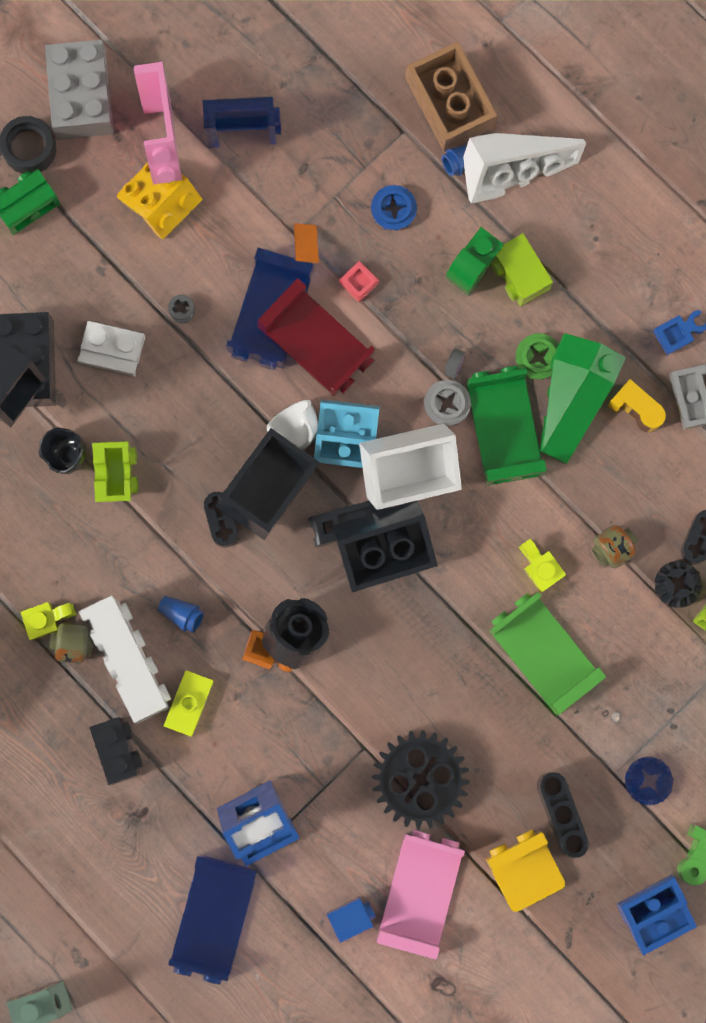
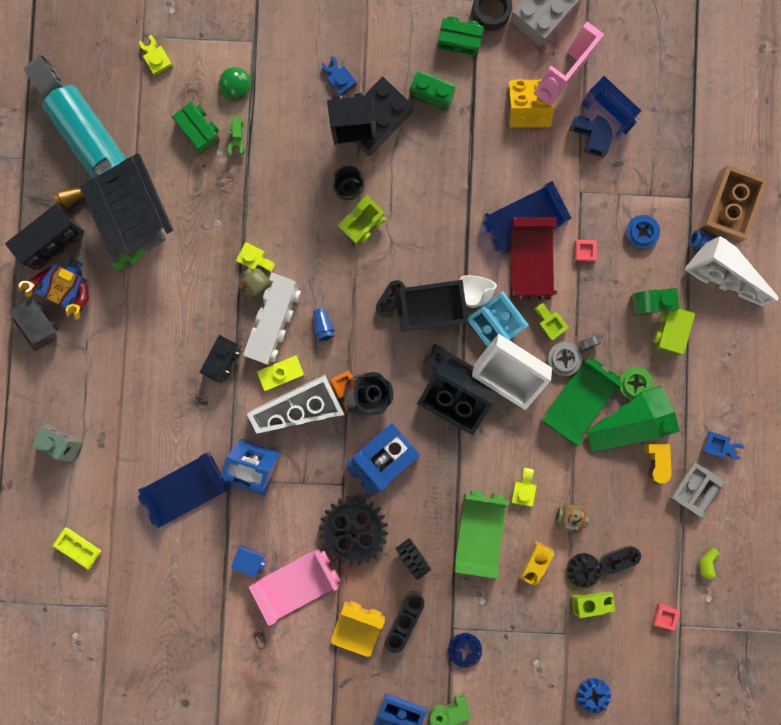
camera: 45 degrees right, 5 degrees up
white plate [77,321,145,377] -> none
dark grey bush [168,295,195,324] -> none
orange sticker [294,223,319,263] -> none
none -> white wedge [247,375,344,434]
none -> blue brick [347,423,420,495]
none -> black tyre [395,538,431,580]
none -> green brick [409,70,457,111]
none -> yellow leg [519,541,555,587]
none -> lime plate [534,303,569,341]
none -> dark blue brick [569,115,612,158]

